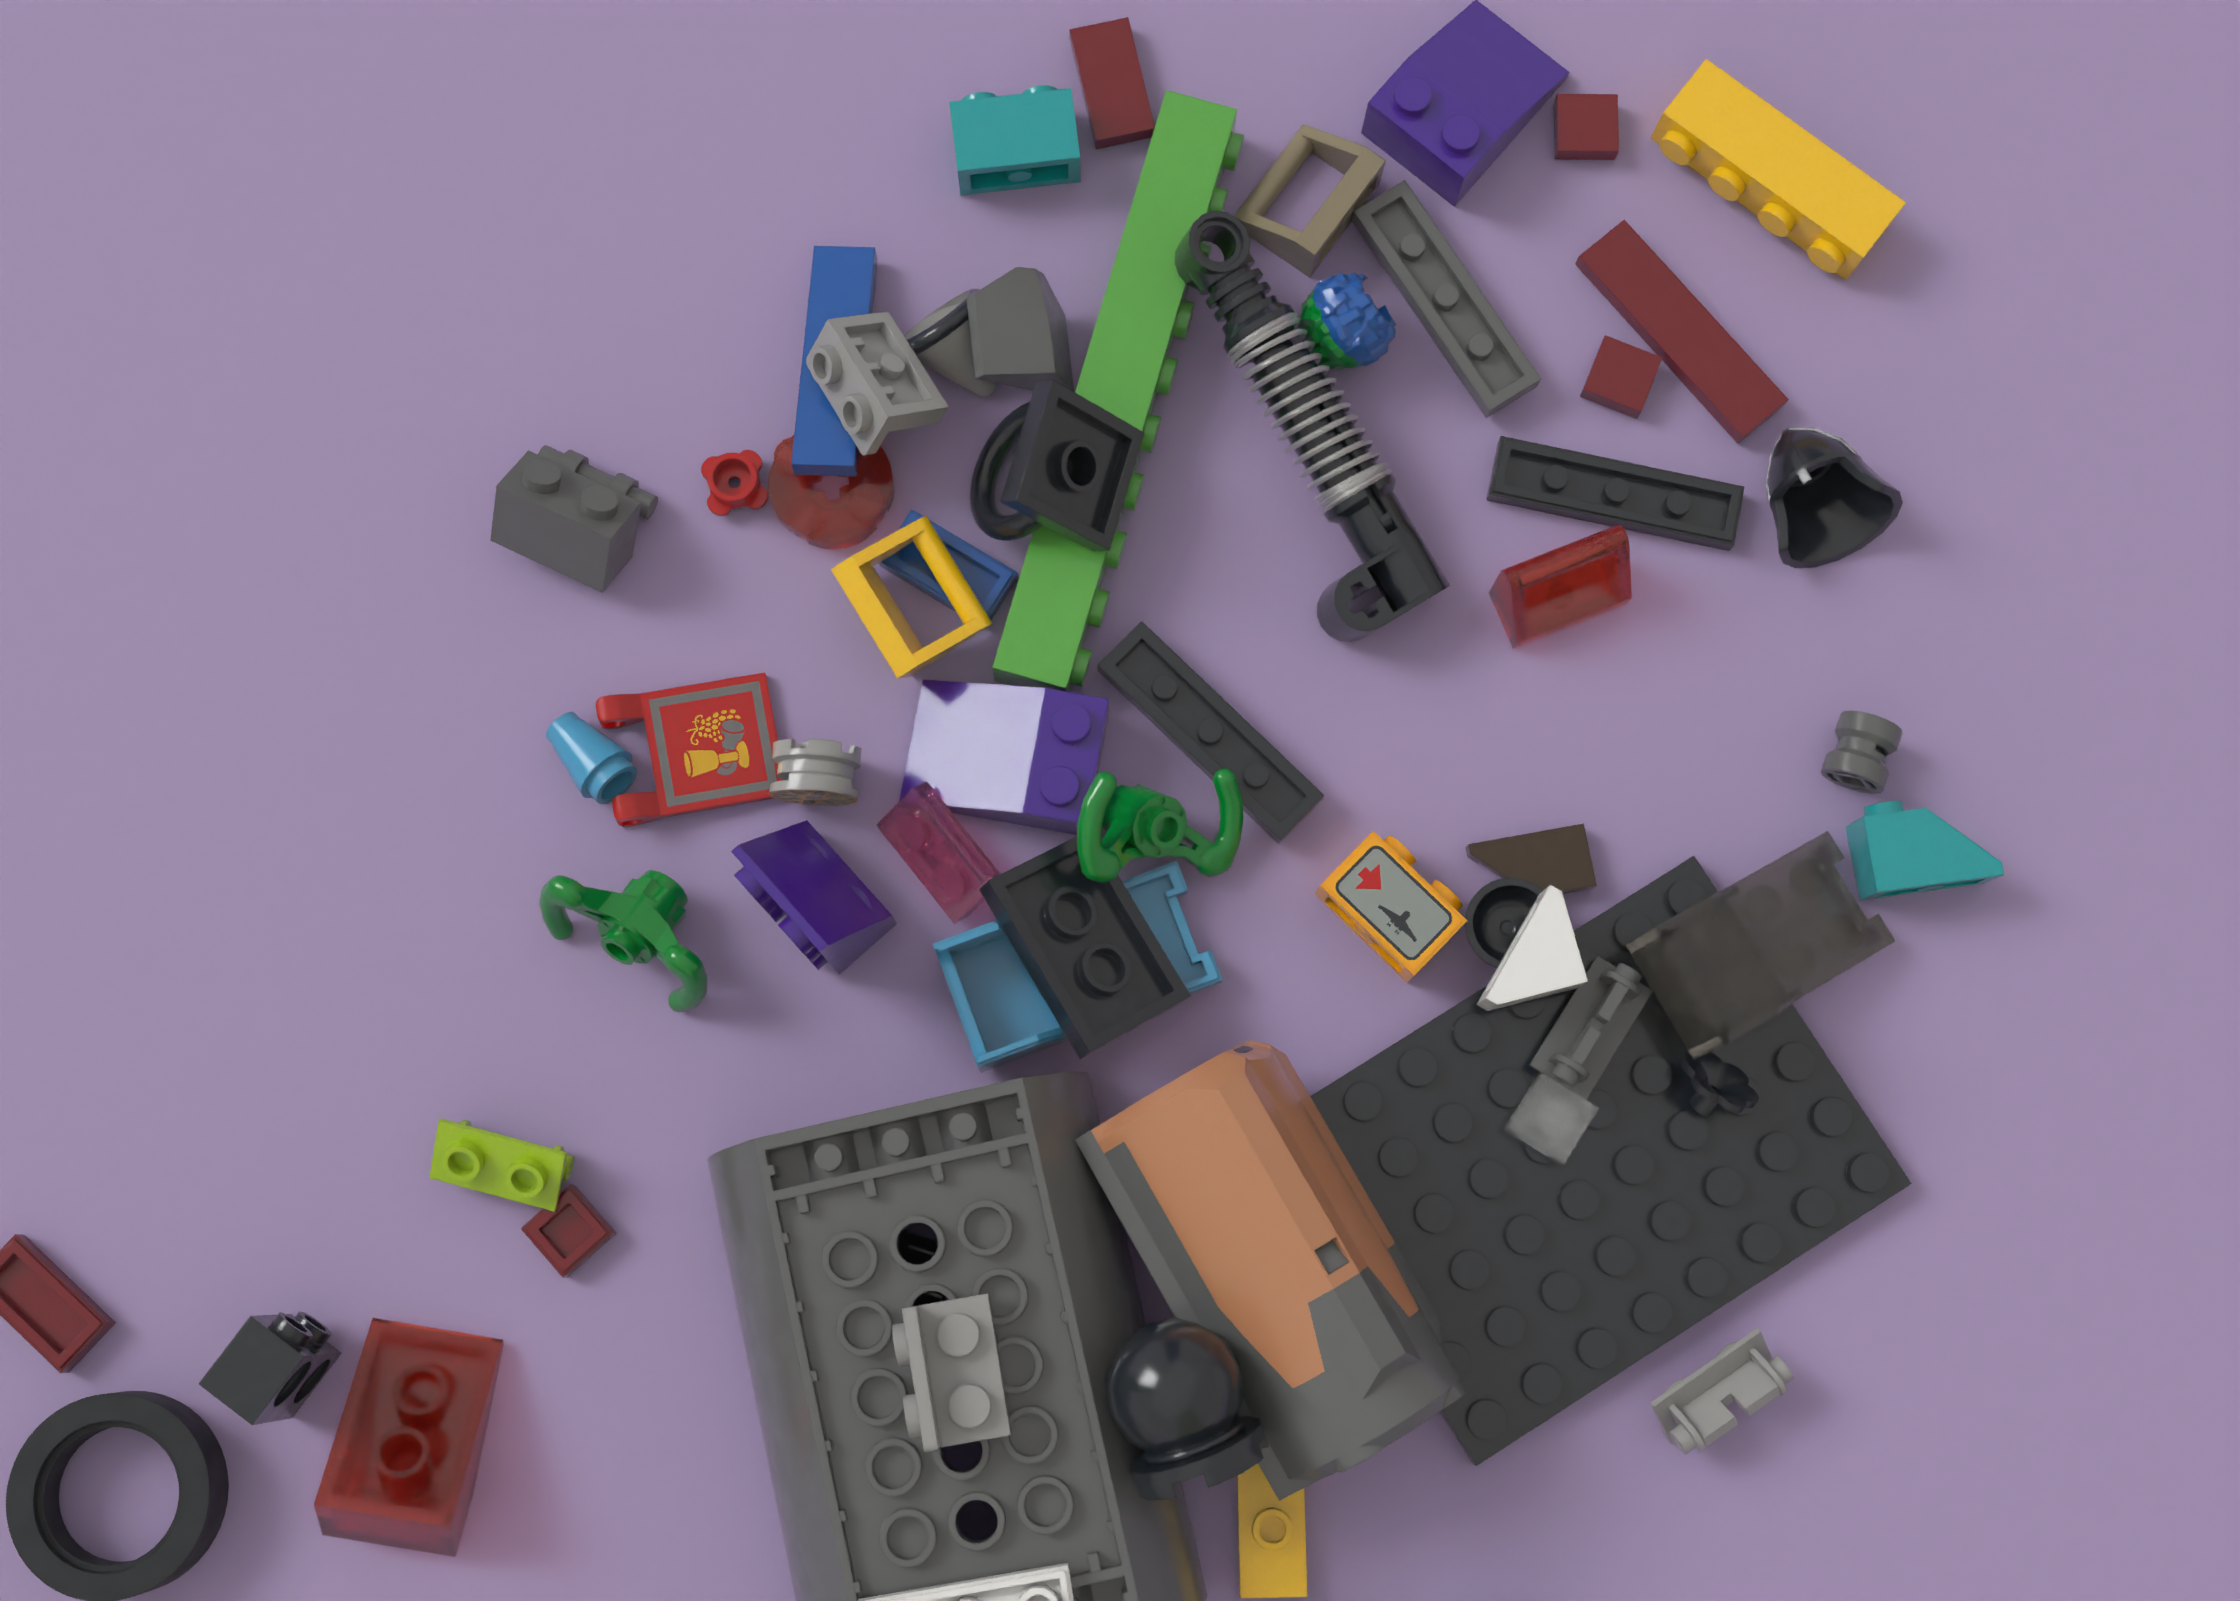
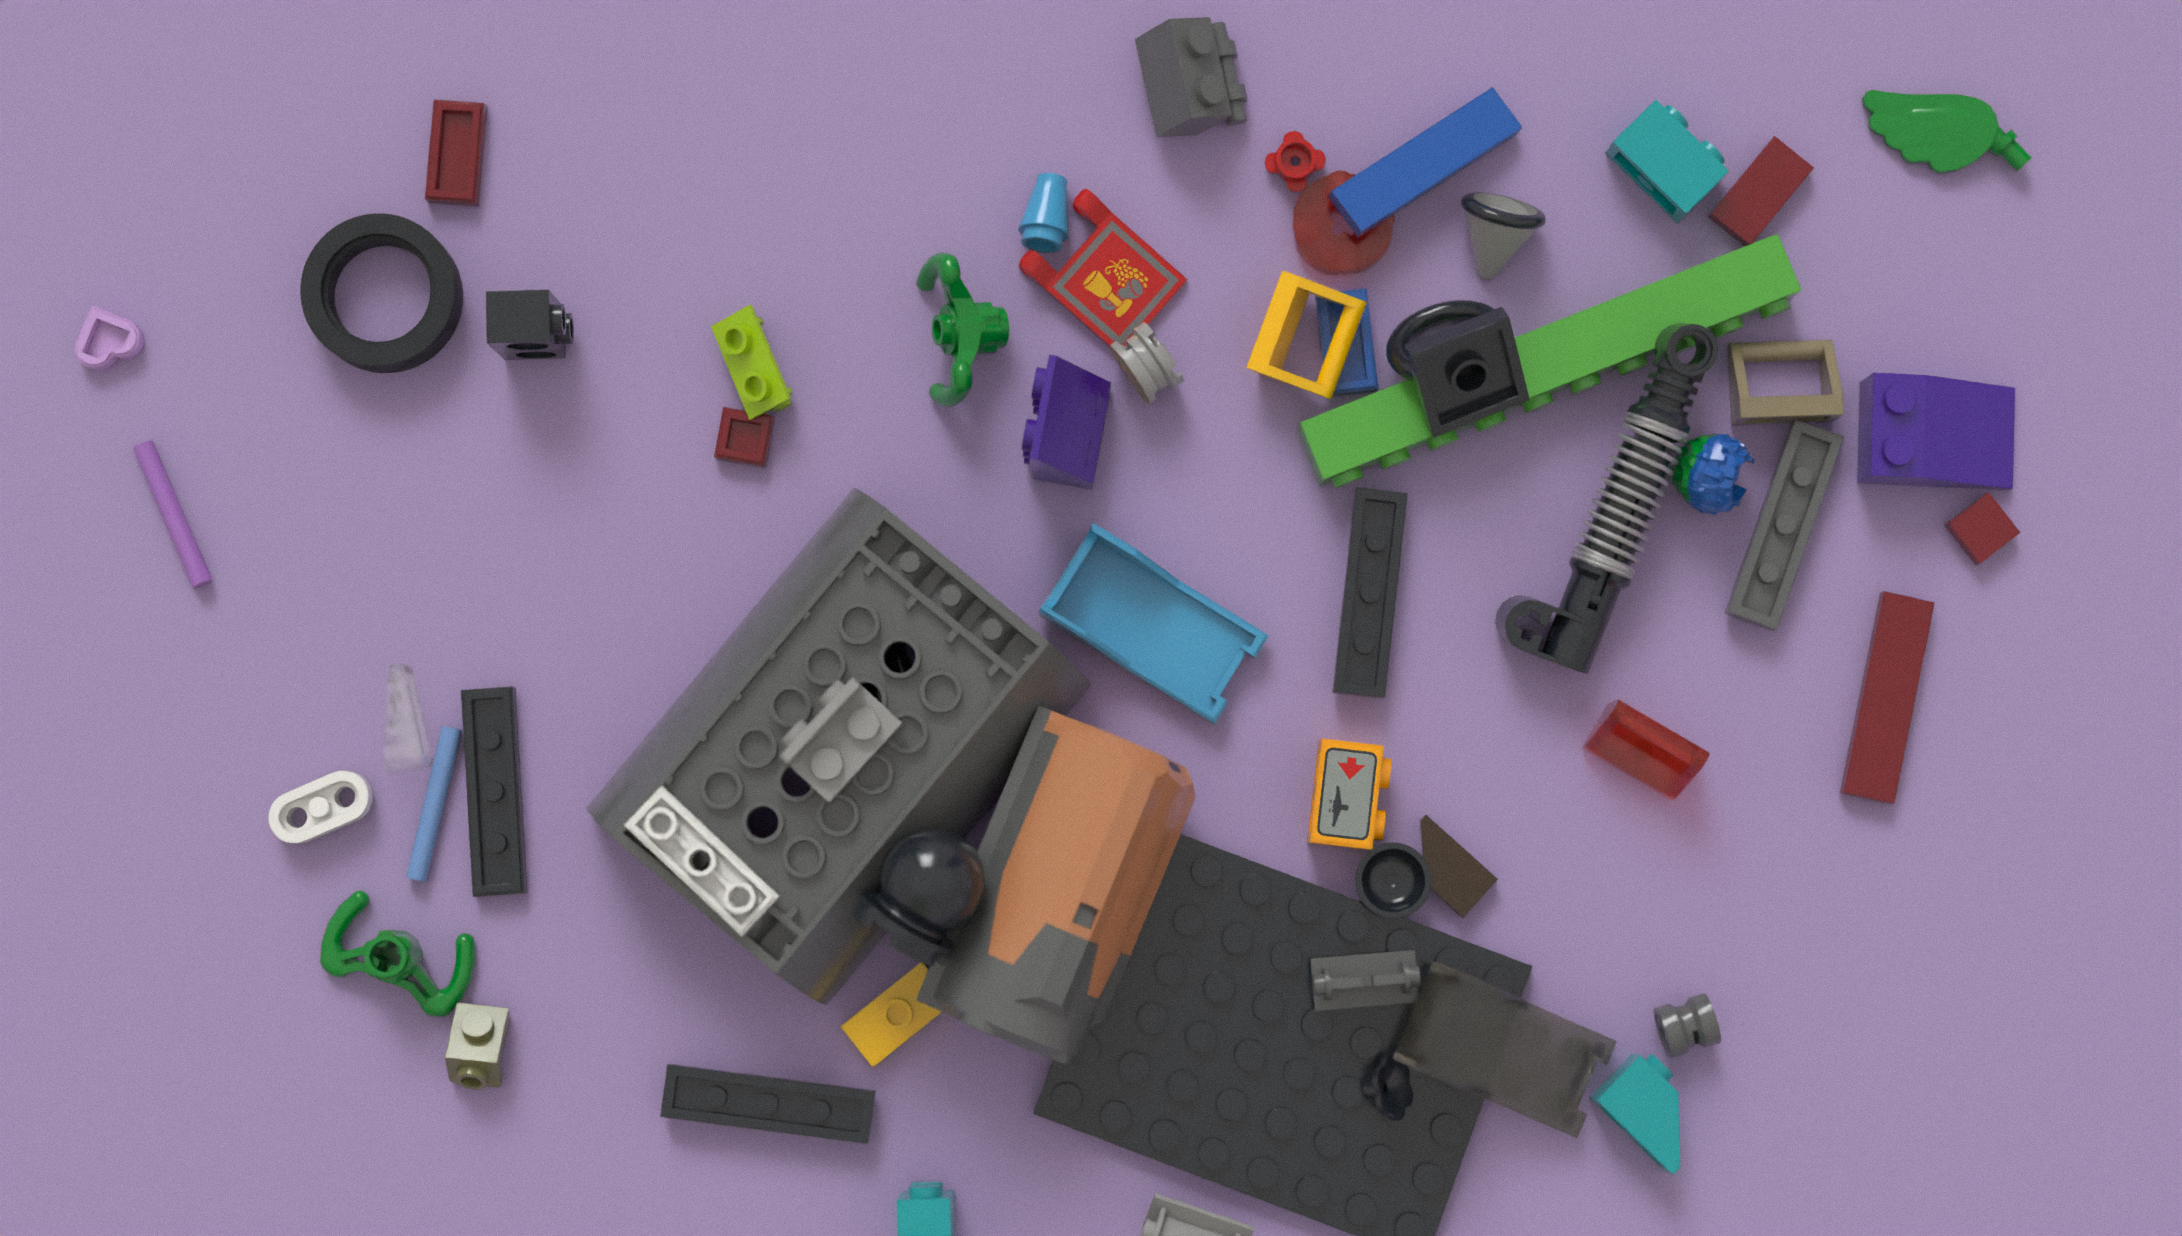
camera: 55 degrees right, 5 degrees up
clear red slope [314,1318,504,1557] -> none
light grey bracket [806,311,949,455] -> none
clear pink plate [876,782,1001,924] -> none
slope [899,679,1109,835] -> none
dark grey slope [966,267,1074,392] -> none
black plate [979,836,1191,1059] -> none
green piece [1077,768,1244,883] -> none
white slope [1476,885,1588,1011] -> none
black tile [1486,436,1745,551] -> none
clear plate [1505,1072,1598,1165] -> none
dark red tile [1580,335,1663,419] -> none
yellow brick [1651,59,1906,280] -> none
black helmet [1766,427,1903,568] -> none

